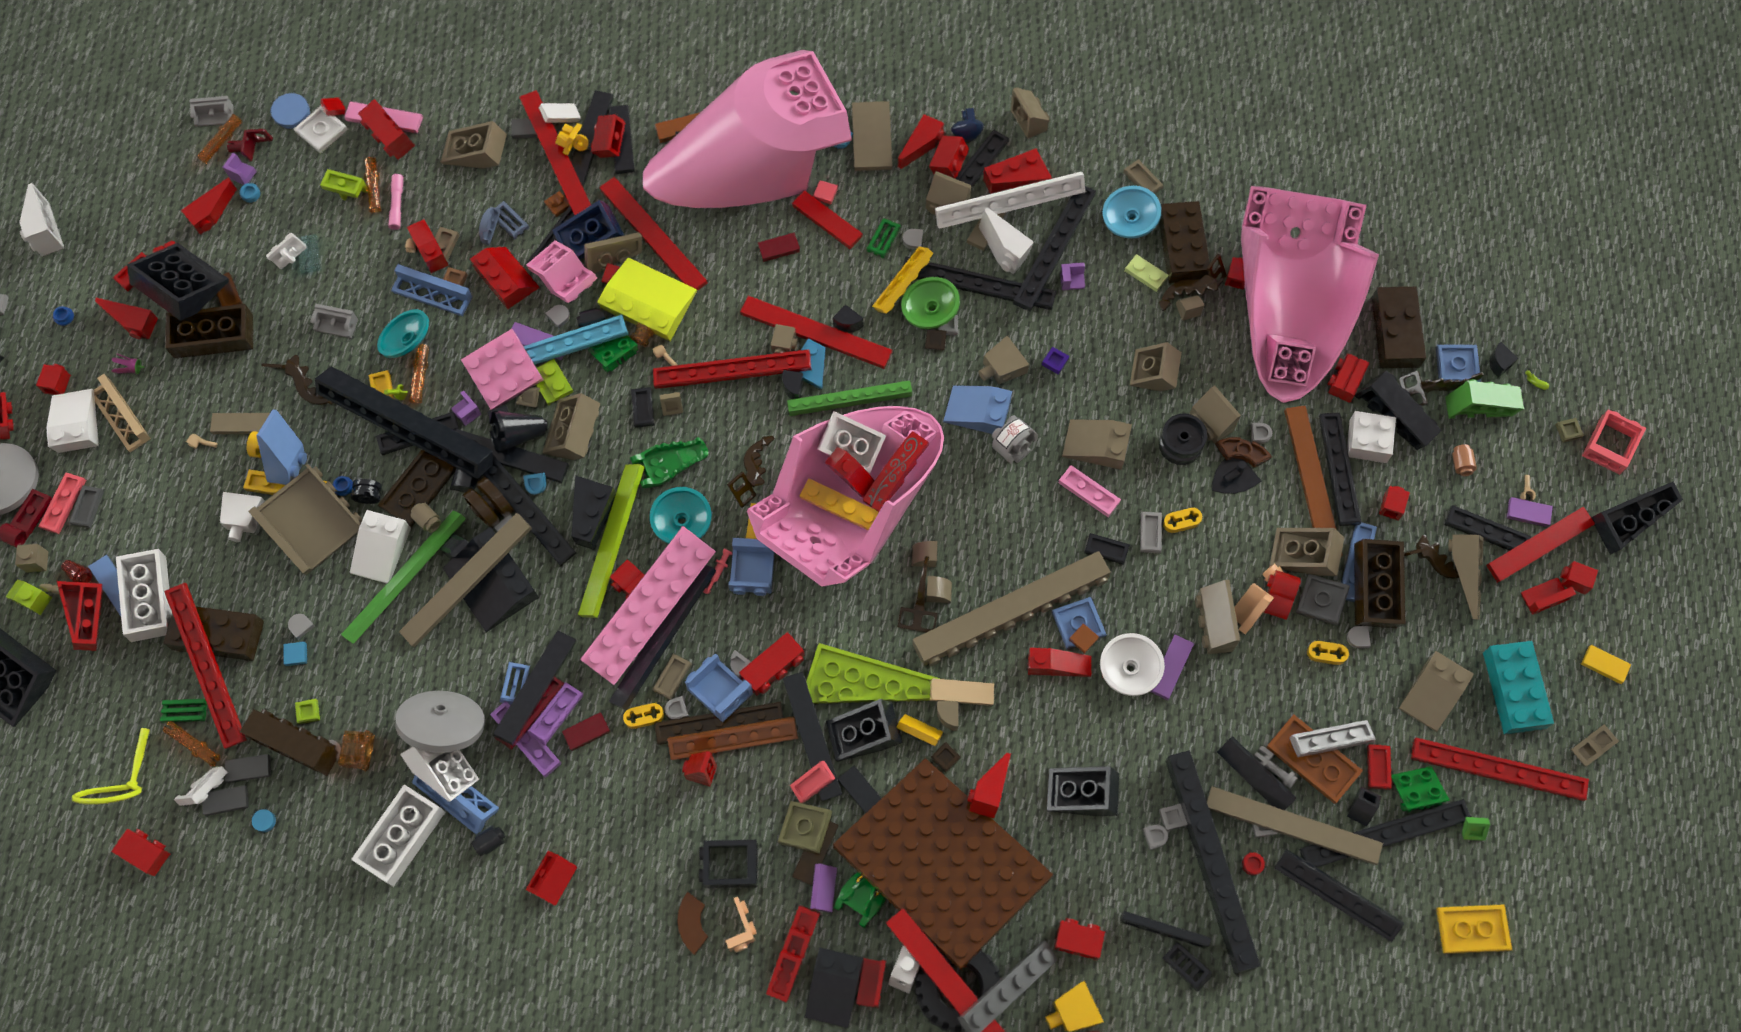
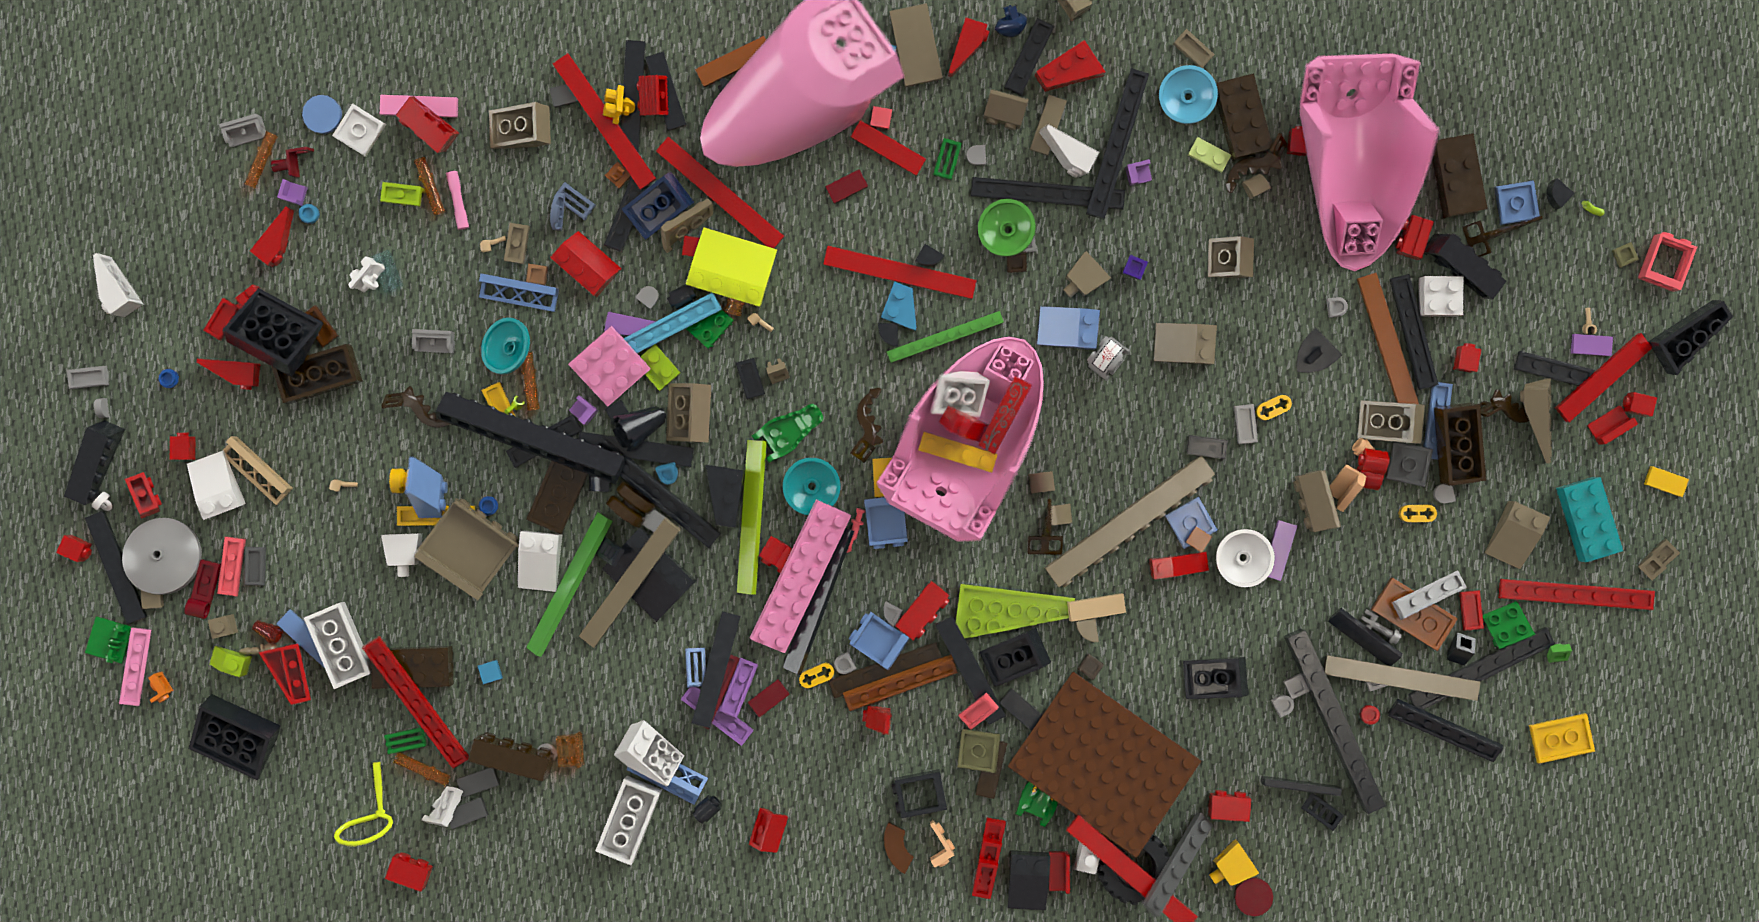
camera: 15 degrees left, 20 degrees up
flat silver piece [112,353,144,374] -> none
dark tan tile [210,413,270,434] -> none
dark azure tile [252,809,276,832] -> none
light grey tile [288,614,315,640] -> none
lime tile [295,699,320,724] -> none
red tile [321,97,346,116] -> none
black wheel [351,479,382,504] -> none
light grey dish [395,691,484,753] -> none
red slope [407,219,449,274] -> none
dark tan brick [411,503,441,533] -> none
dark tan tile [516,387,540,408] -> none
bright pink bracket [526,241,597,303] -> none
white tile [539,104,581,123] -> none
dark tan tile [652,653,692,700] -> none
red tile [653,349,812,389] -> none
dark tan brick [771,324,798,354] -> none
medium lavender tile [810,864,837,912] -> none
yellow plate [872,246,934,314] -> none
yellow tile [897,714,943,746] -> none
red brick [929,136,969,179] -> none
white plate [935,172,1085,229] -> none
red slope [967,753,1011,818] -> none
bright pink plate [1058,465,1121,517] -> none
black wheel [1159,414,1207,465] -> none
dark tan slope [1190,385,1241,444] -> none
reddish brown tile [1215,437,1272,468] -> none
bright green wedge [1445,380,1524,419] -> none
nougat brick [1452,444,1477,476] -> none

